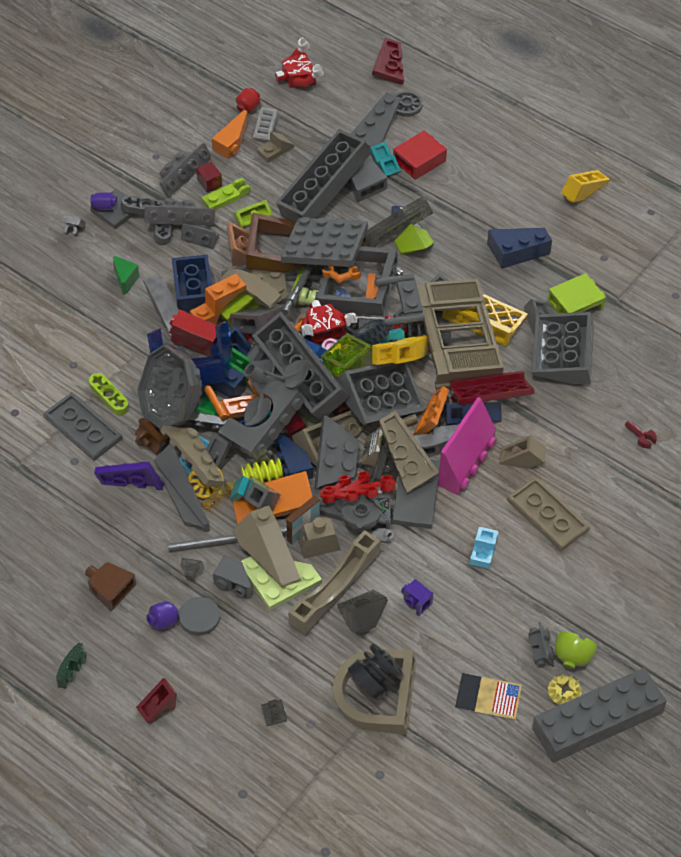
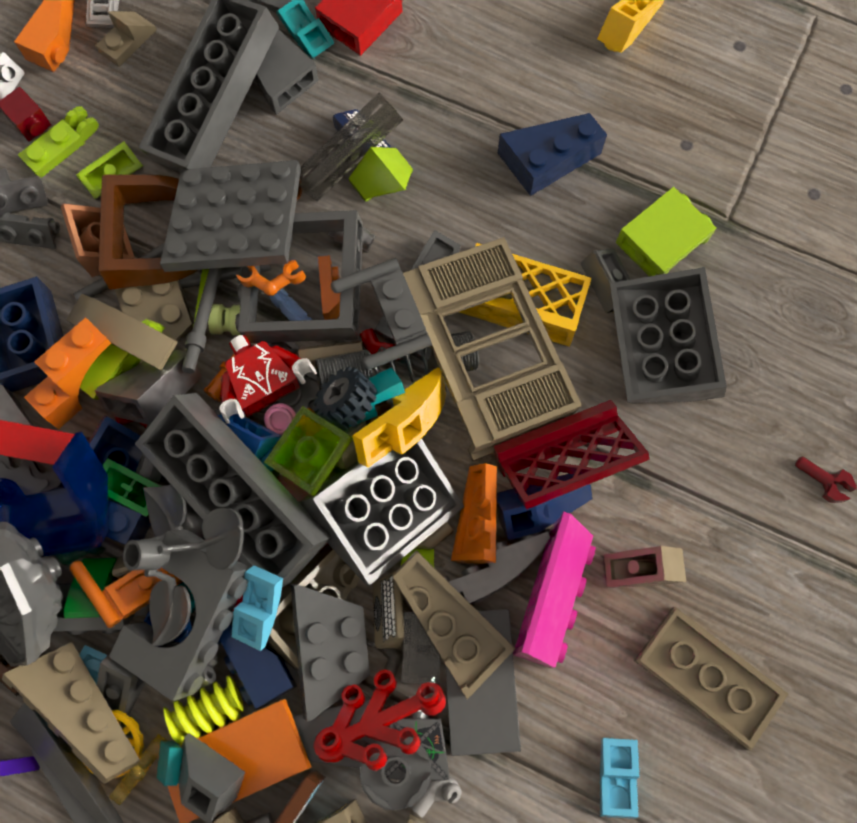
camera: 10 degrees left, 20 degrees up
none -> medium azure slope [232,565,283,651]

